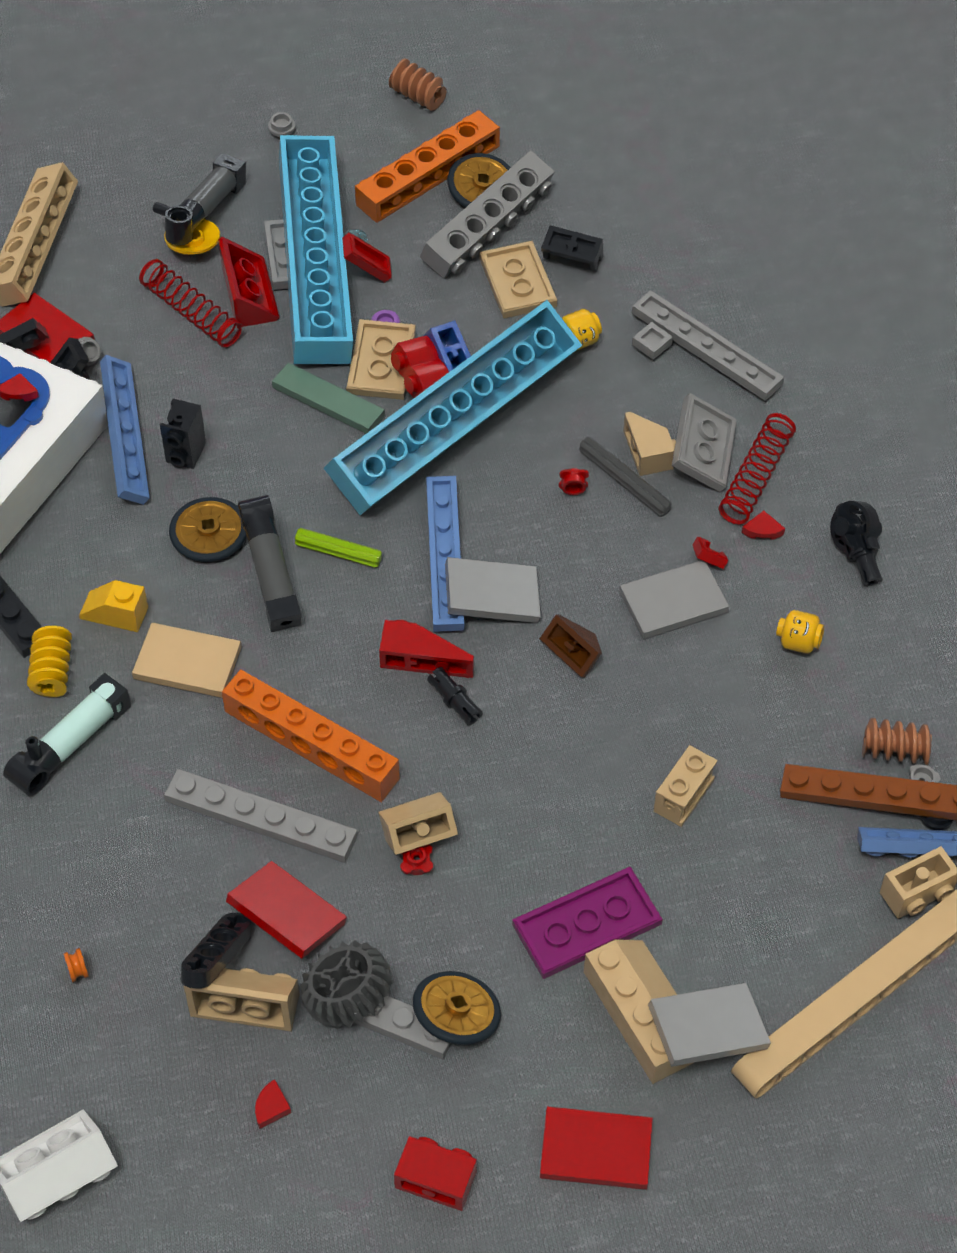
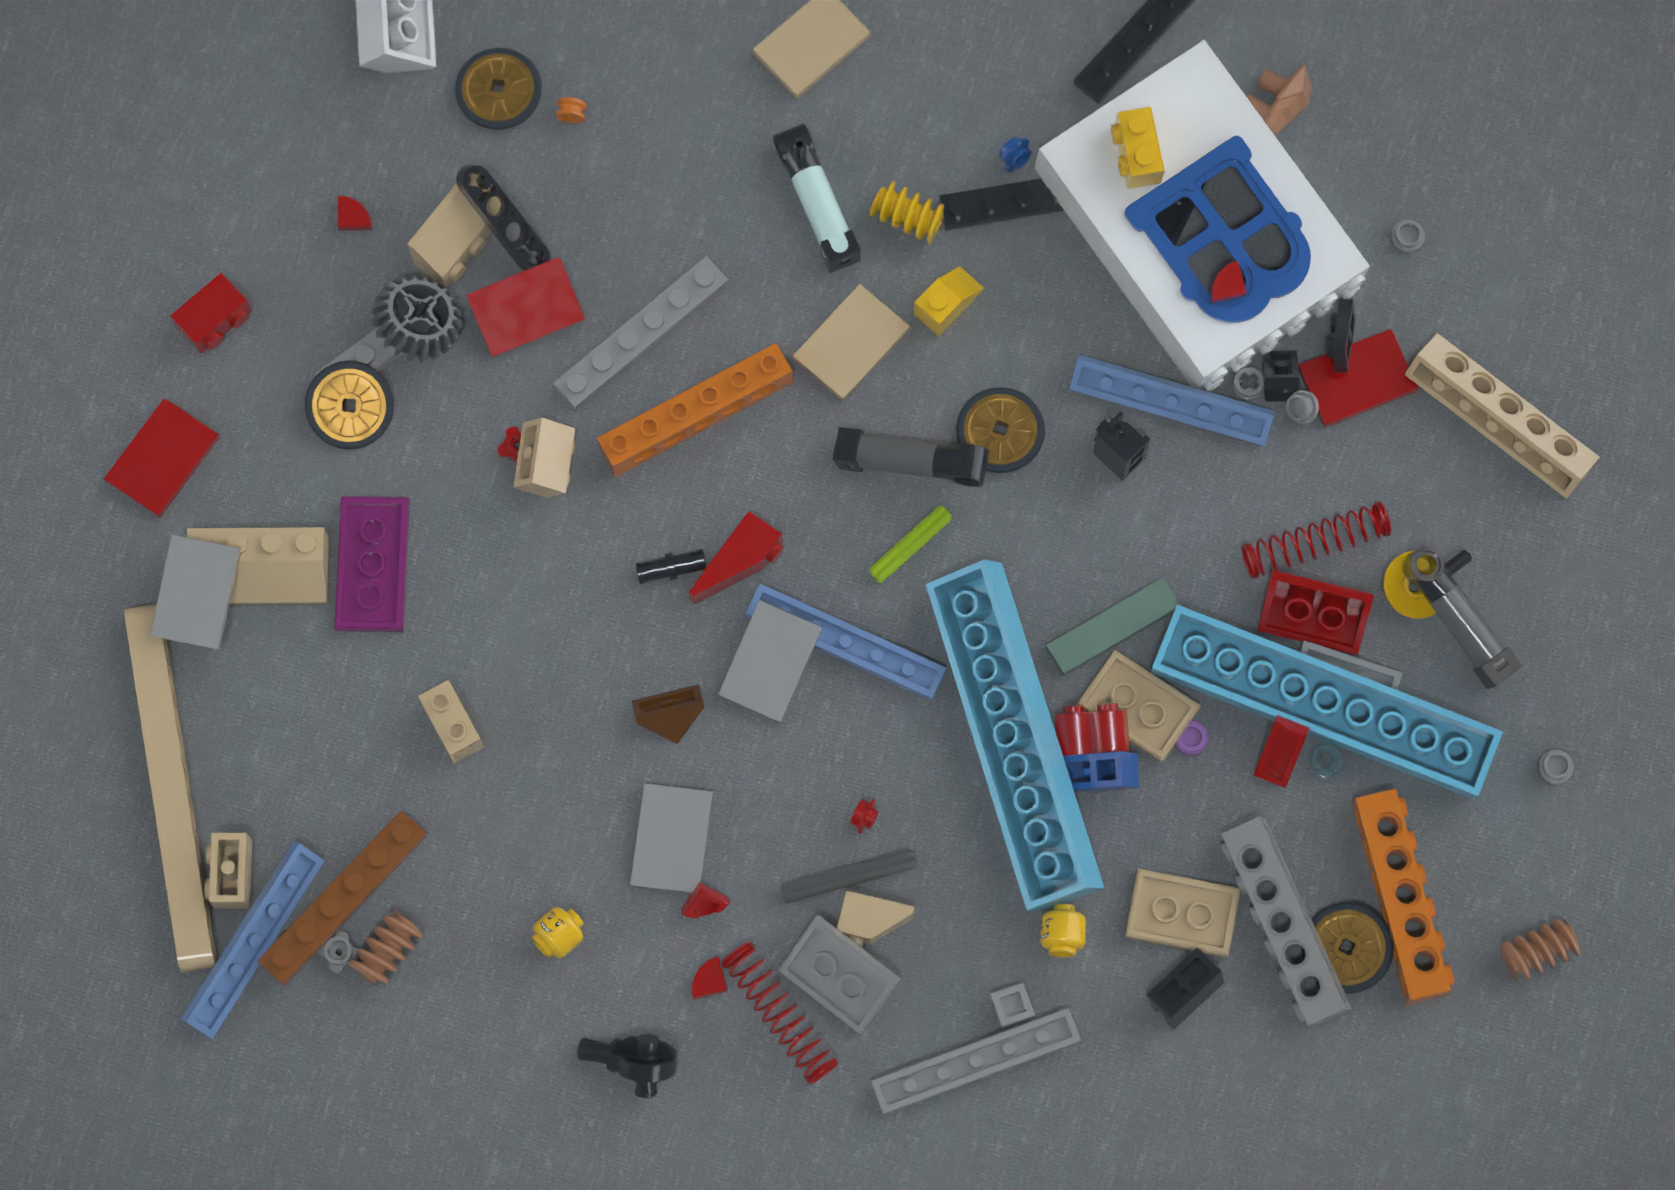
camera: 120 degrees right, 20 degrees up
none -> pearl gold wheel [455,48,542,130]

